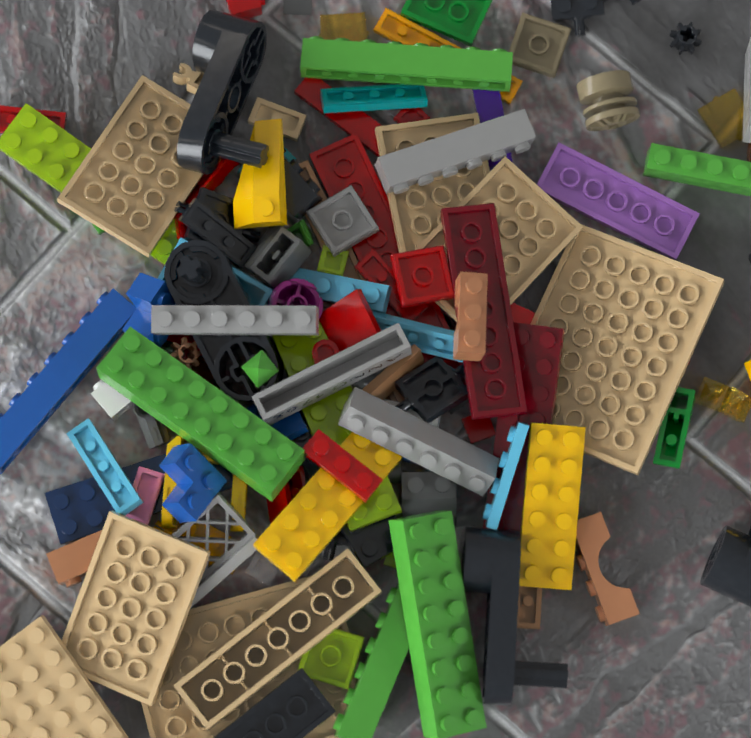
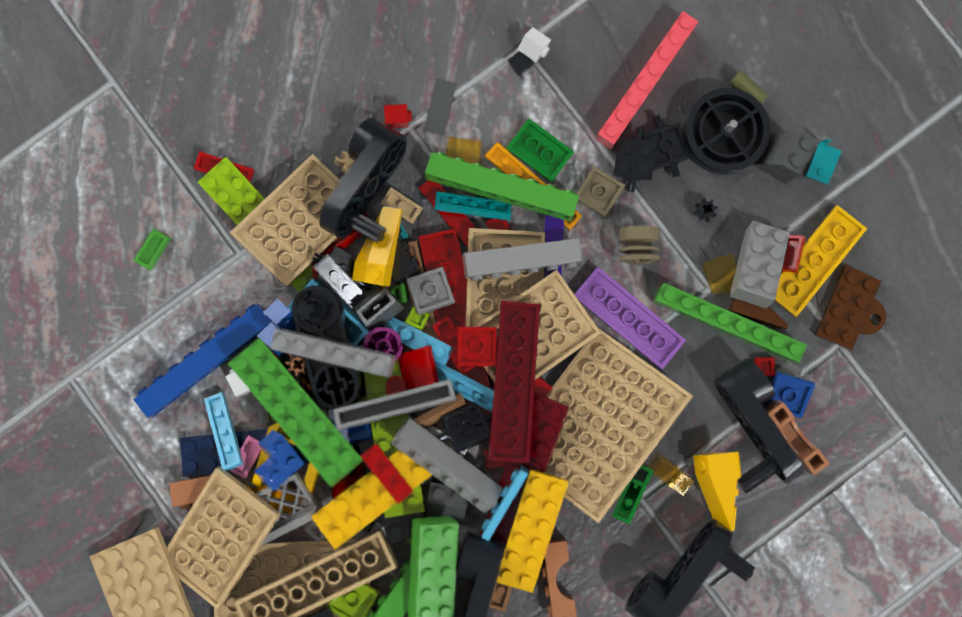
camera: 15 degrees right, 5 degrees up
bright green slope [241,350,279,388] -> none
nougat arch [453,272,488,361] -> none

